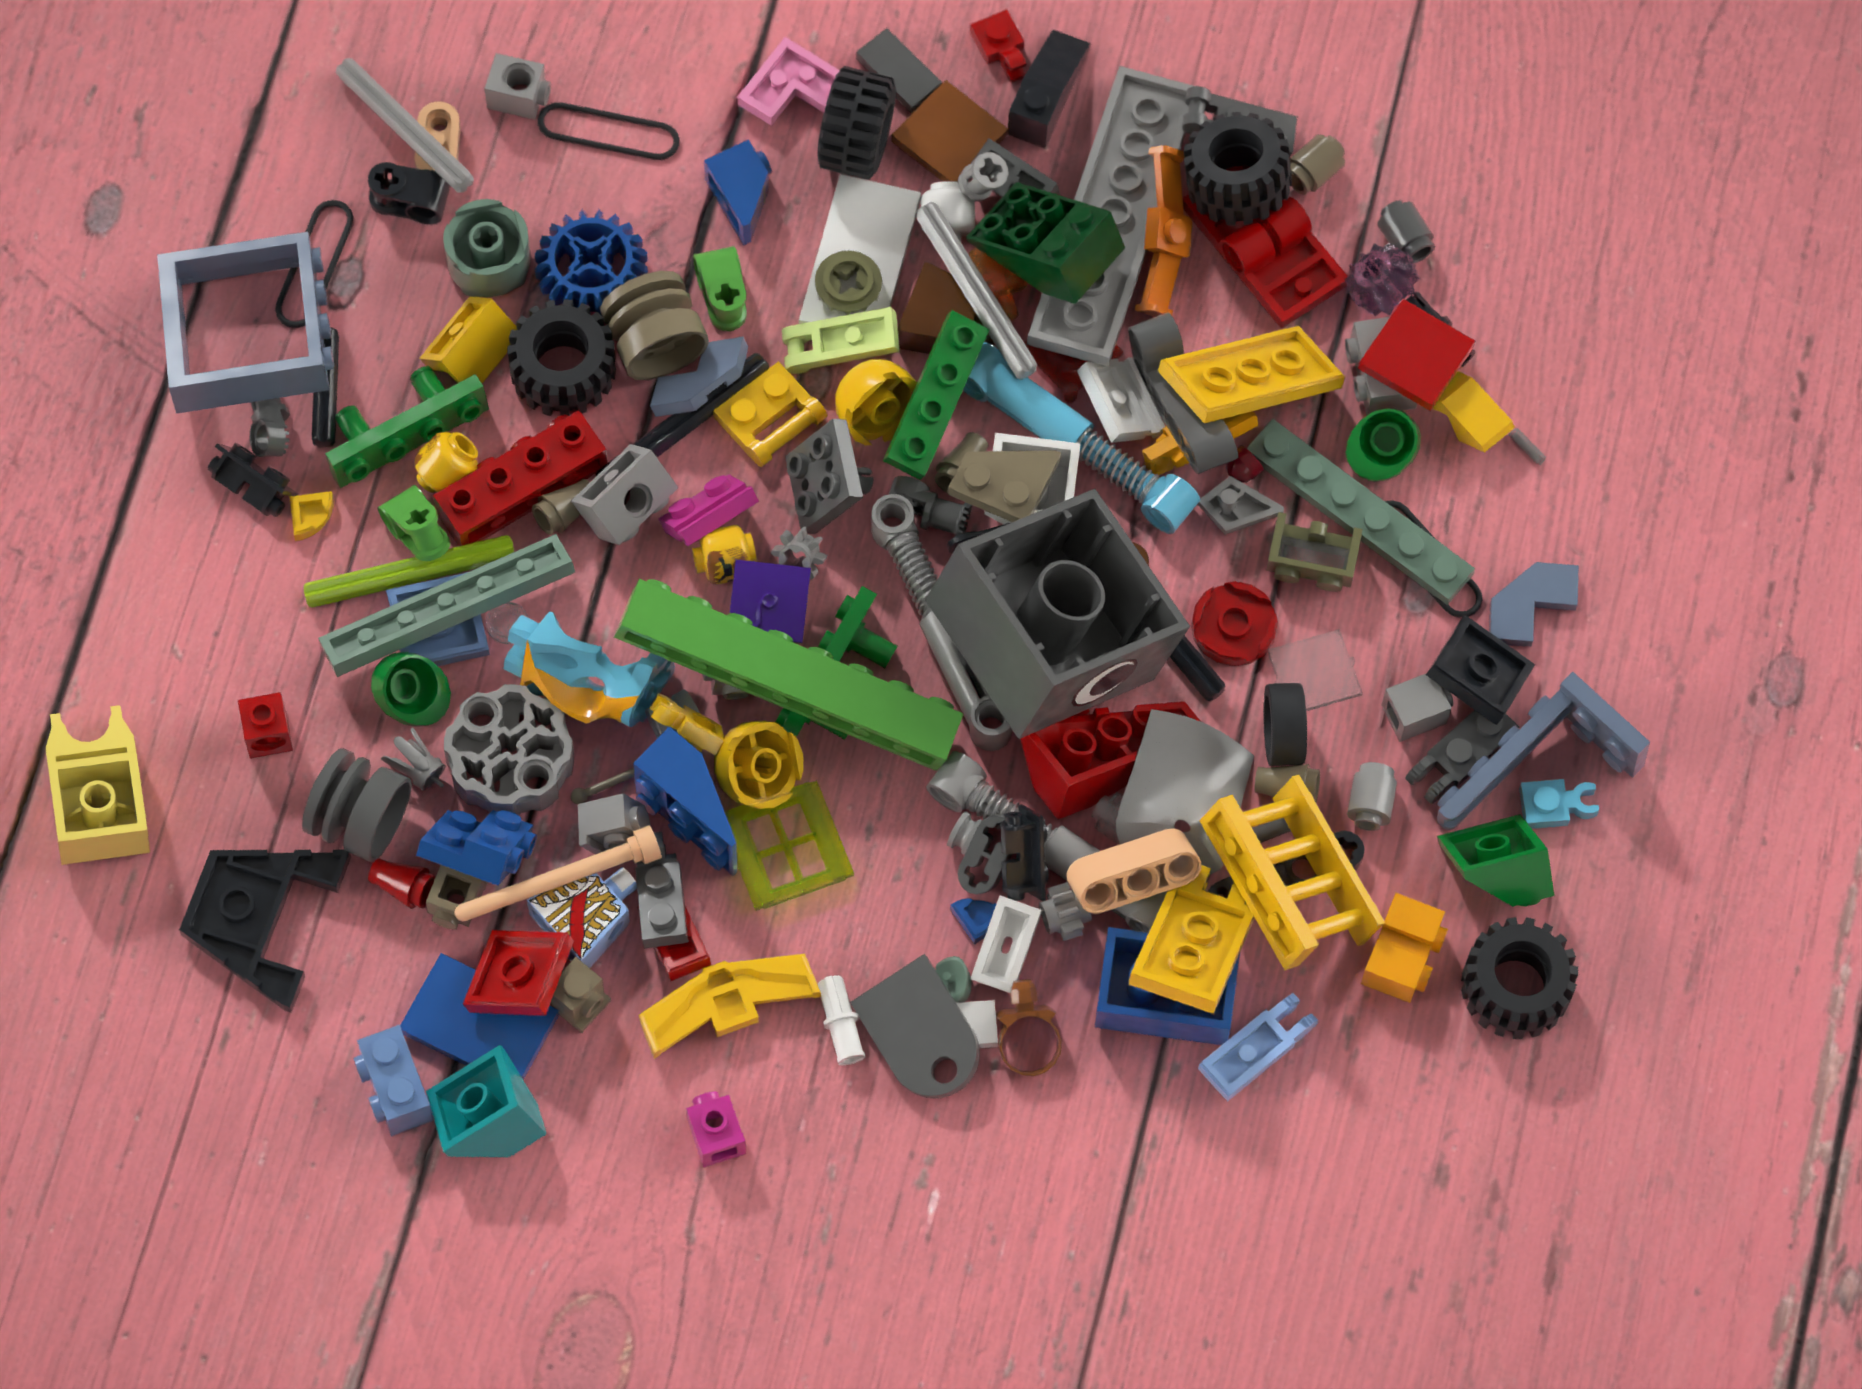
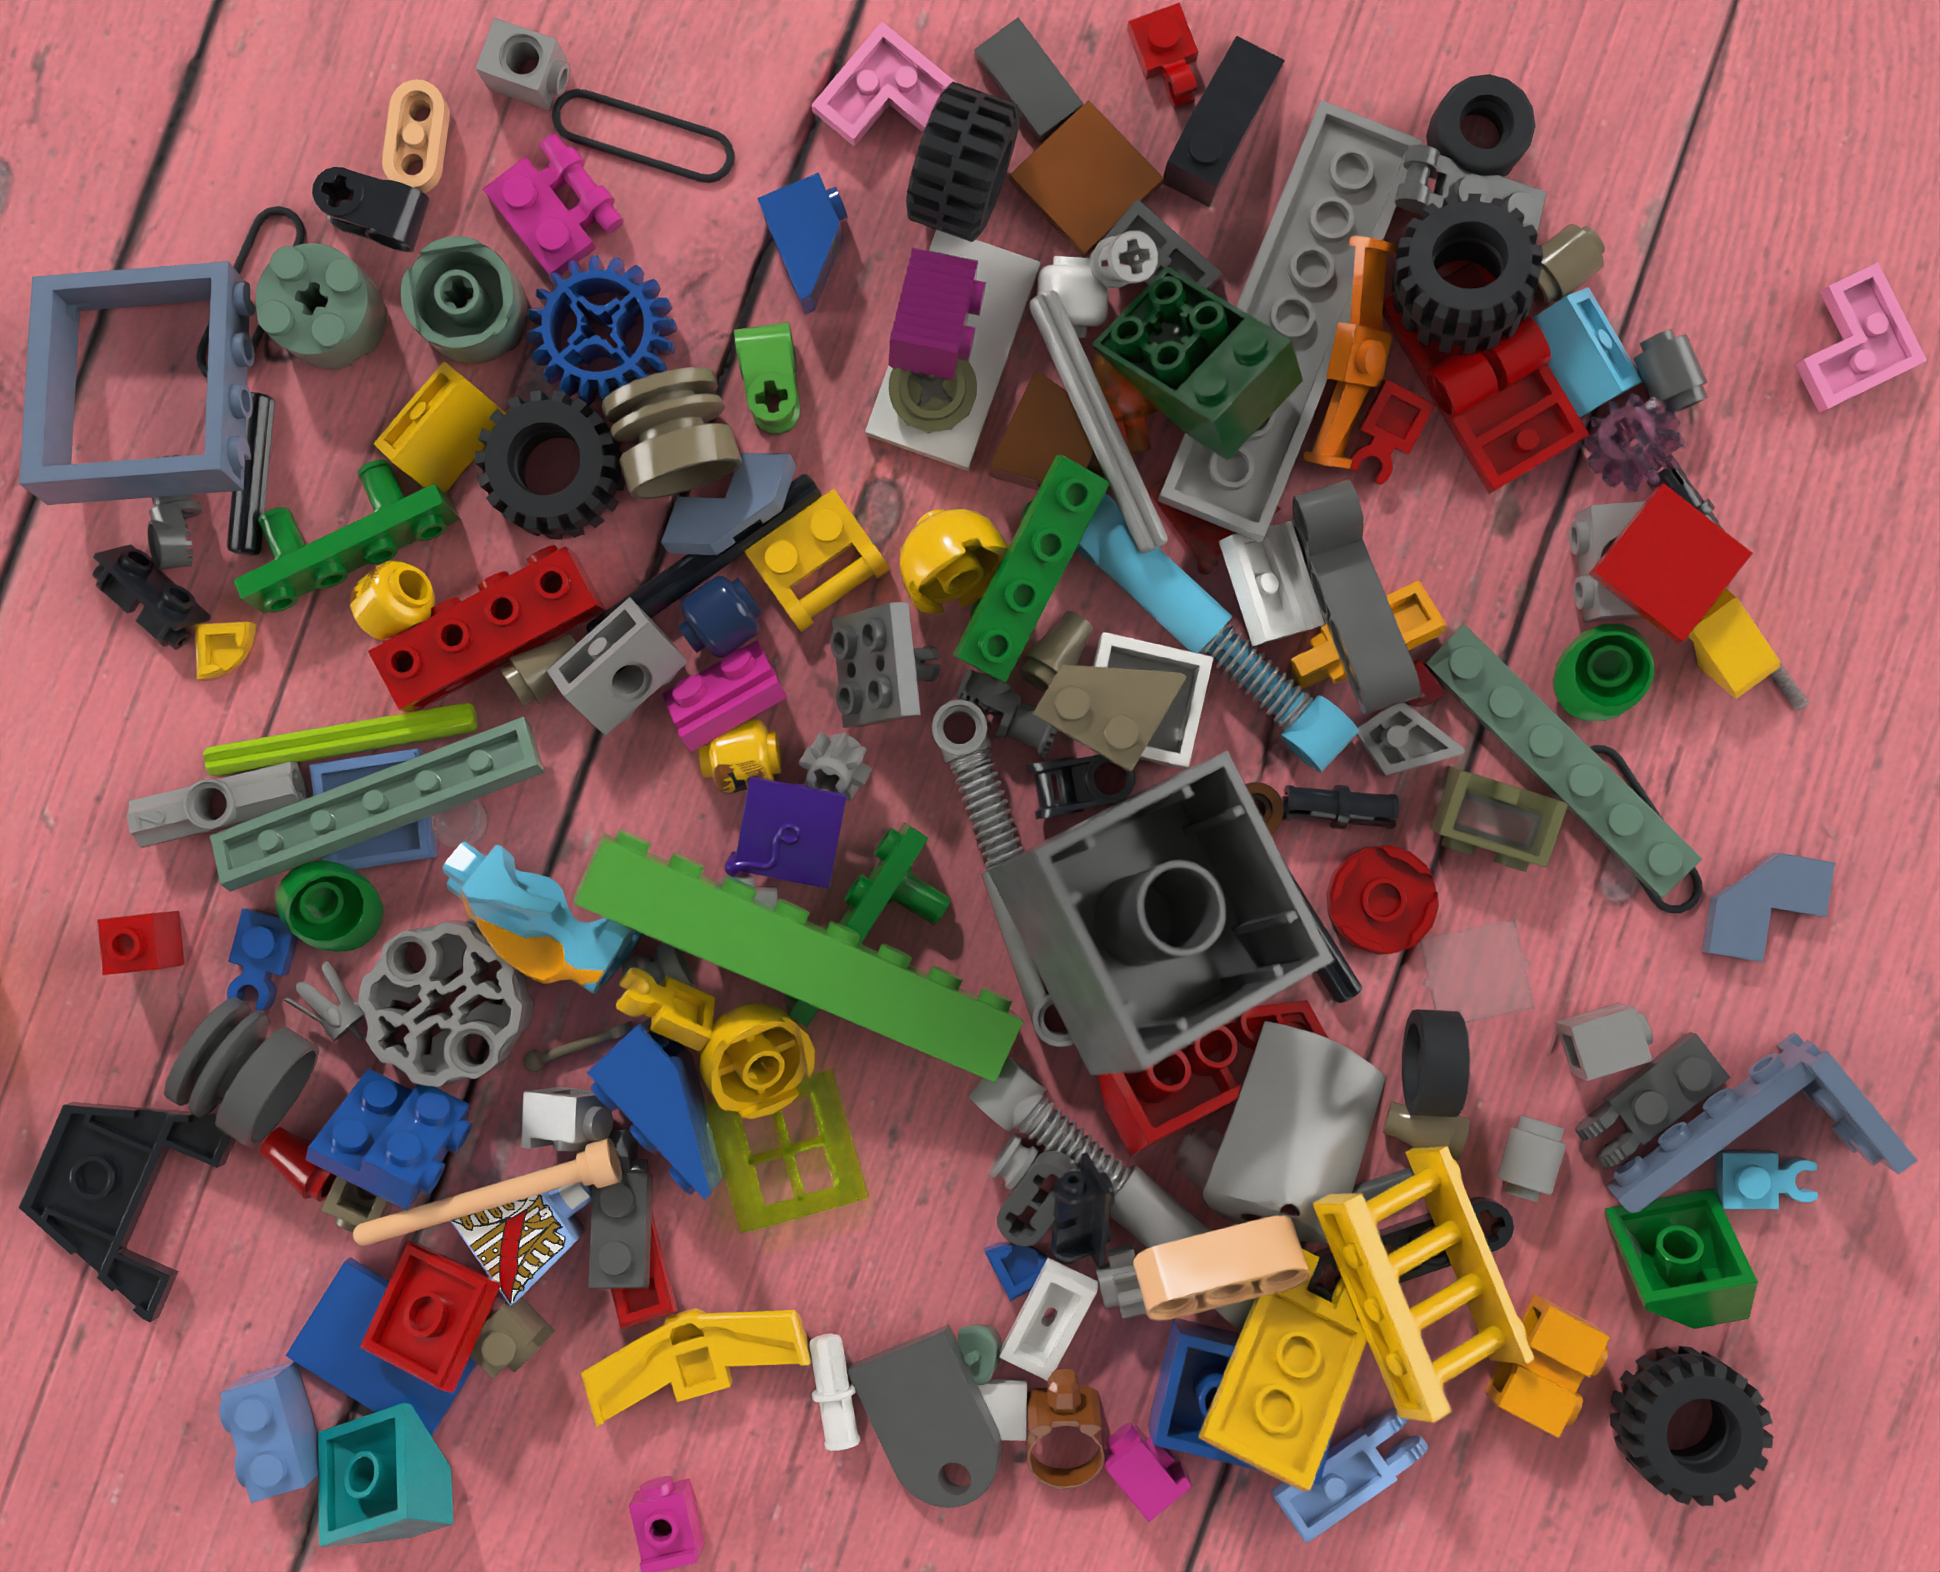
camera: 15 degrees right, 20 degrees up
light grey axle [336,58,474,193] -> none
bright green piece [378,485,451,561] -> none
yellowish green plate [782,307,900,374] -> none
yellow tile [1158,326,1345,424] -> none
black tile [1426,615,1535,725] -> none
none -> light grey piece [126,761,309,848]
none -> blue plate [227,908,298,1011]
none -> sand green brick [255,243,386,370]
none -> dark pink plate [483,133,624,276]
none -> dark blue head [678,576,763,658]
none -> magenta brick [888,247,986,380]
none -> dark pink brick [1104,1423,1193,1522]
none -> black pin [1282,785,1399,829]
none -> red plate [1349,379,1436,485]
none -> black tyre [1426,74,1536,177]
none -> medium azure panel [1532,287,1643,418]
none -> bright pink plate [1795,262,1927,413]

